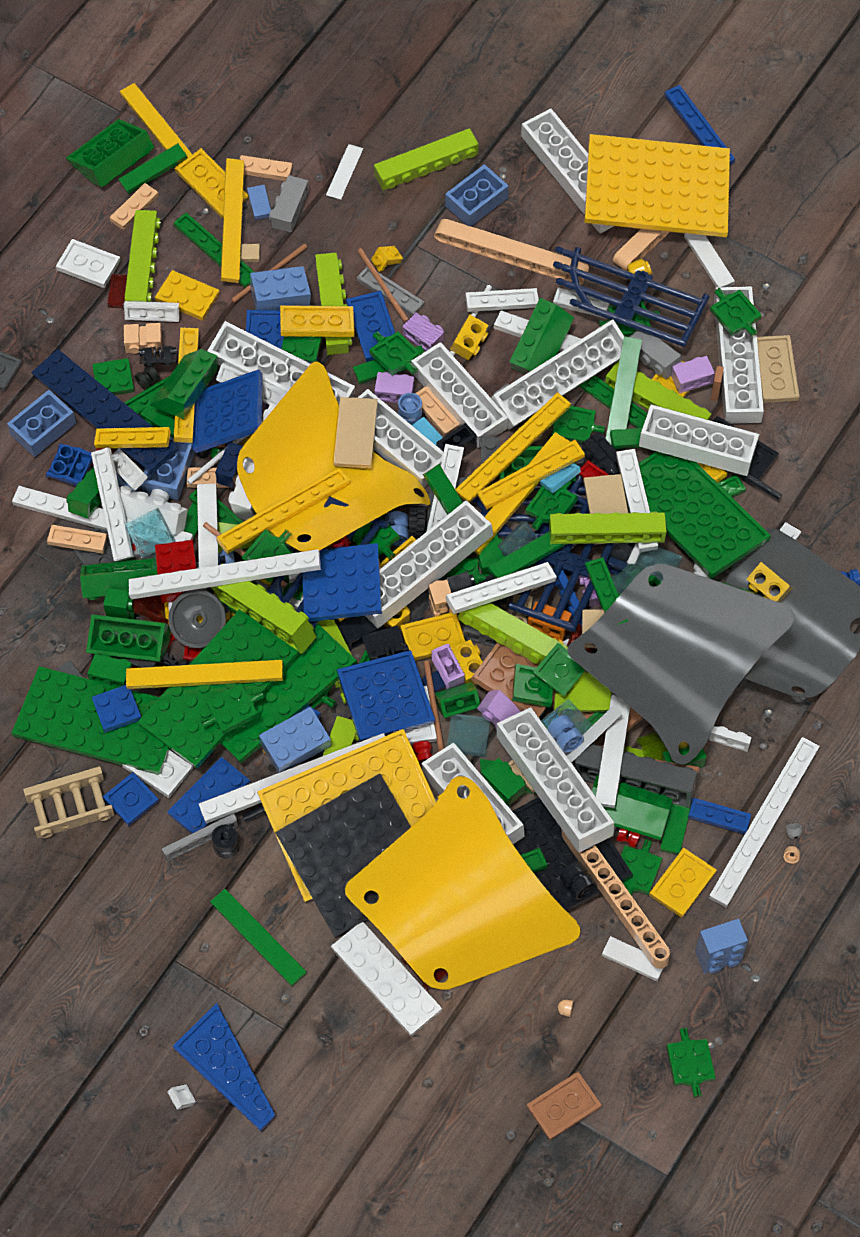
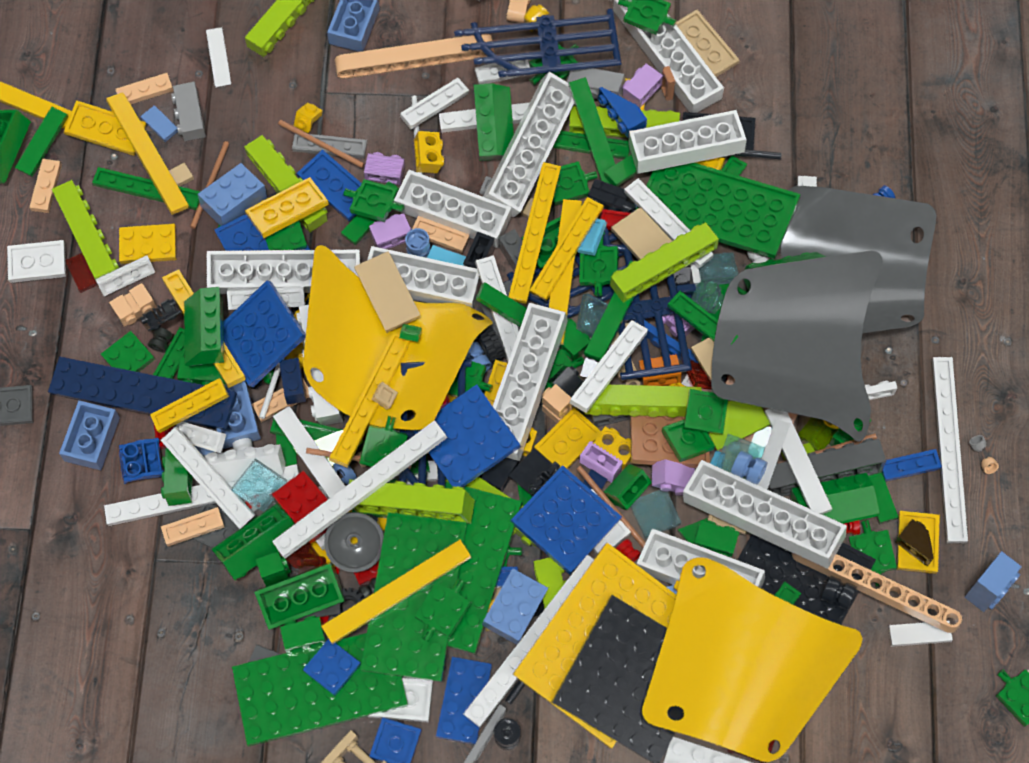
camera: 30 degrees left, 5 degrees up
light nougat hinge [558,1000,573,1017] -> none
yellow brick [746,562,793,603] -> none
none -> tan tile [372,382,398,410]
none -> green tile [399,324,422,342]
none -> blue slope [598,87,647,138]
none -> dark brown slope [895,519,934,567]

